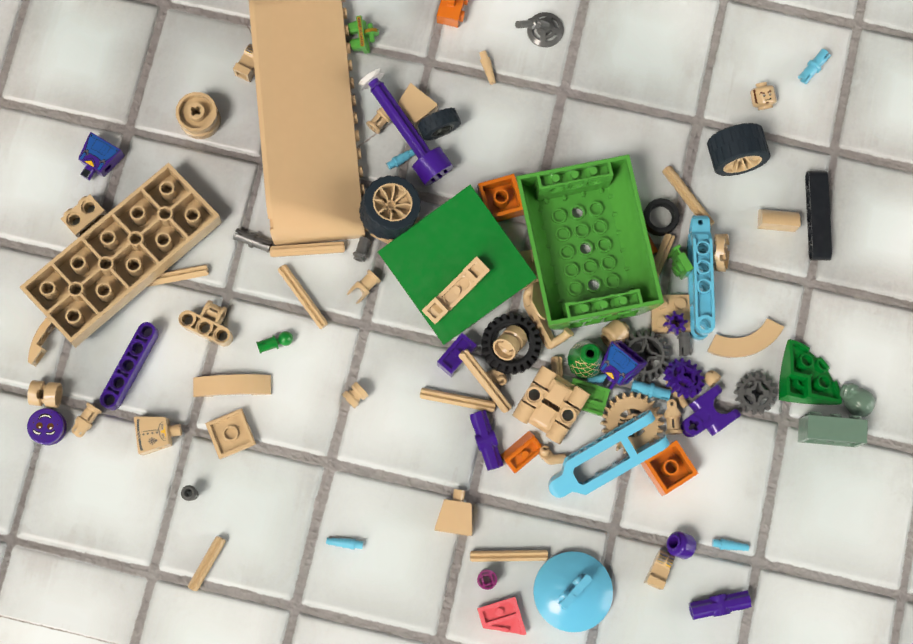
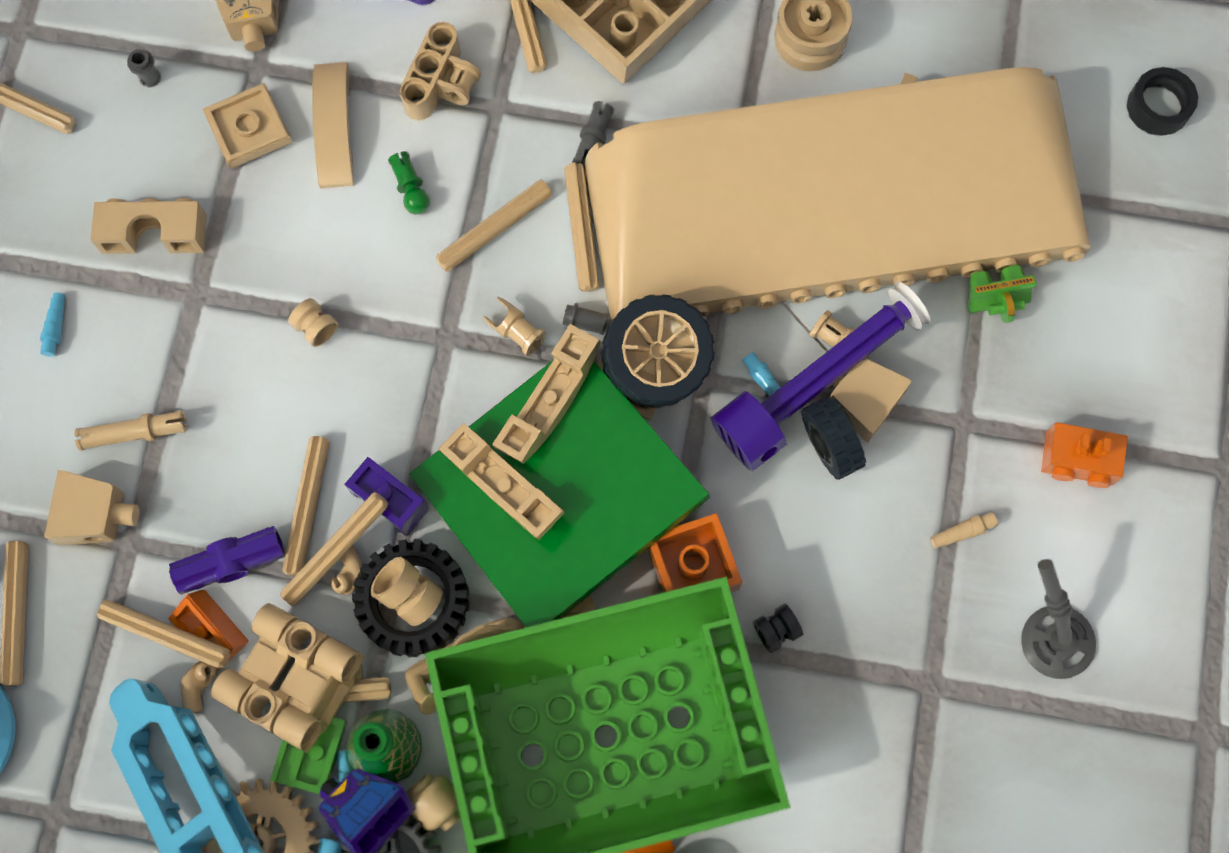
camera: 90 degrees right, 5 degrees down
none -> tan pin [74,410,188,451]
none -> tan arch [91,198,207,254]
none -> tan axle [97,600,231,668]
none -> tan slope [492,324,601,464]
none -> black wheel [753,603,803,654]

